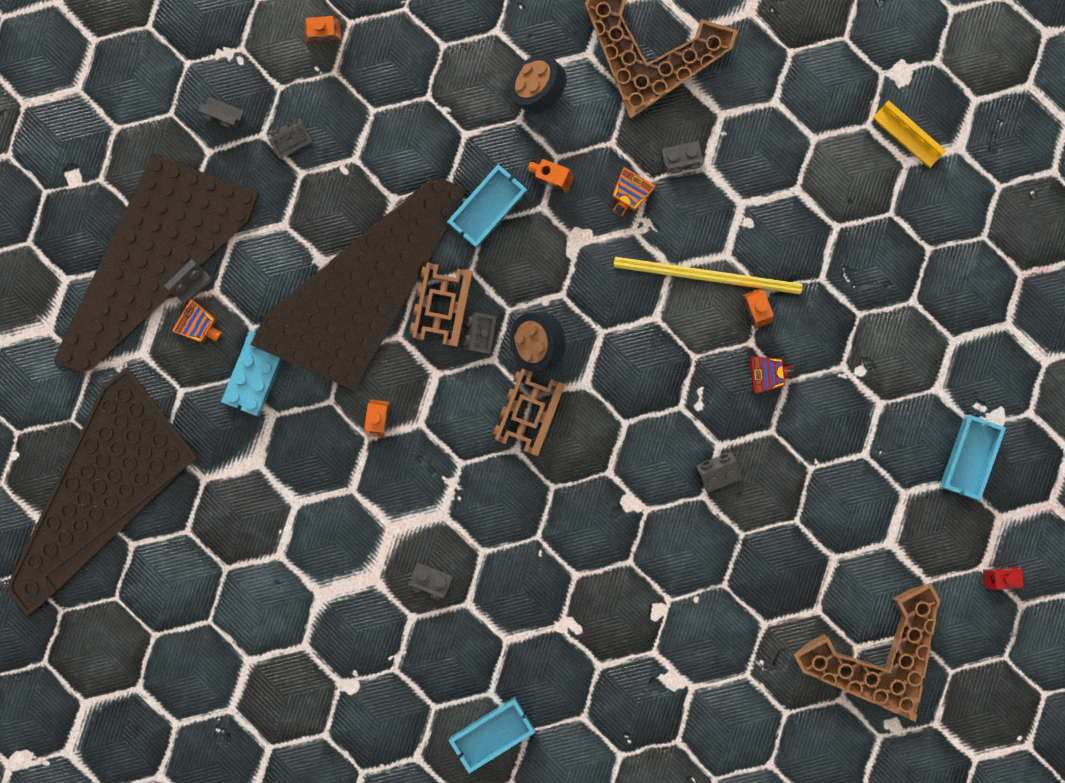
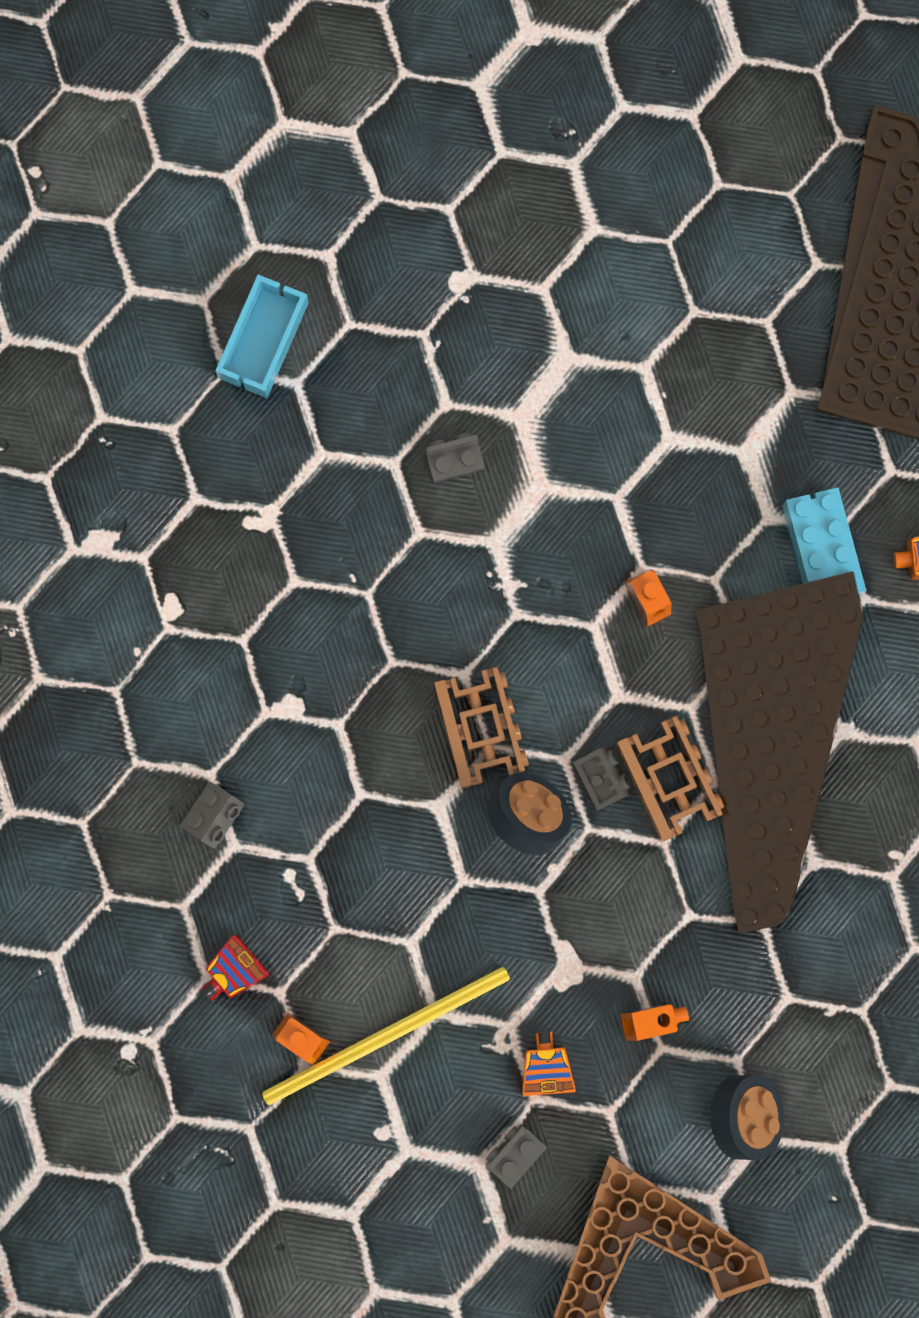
camera: 140 degrees right, 5 degrees down
medium azure piece [447,164,527,249] -> none

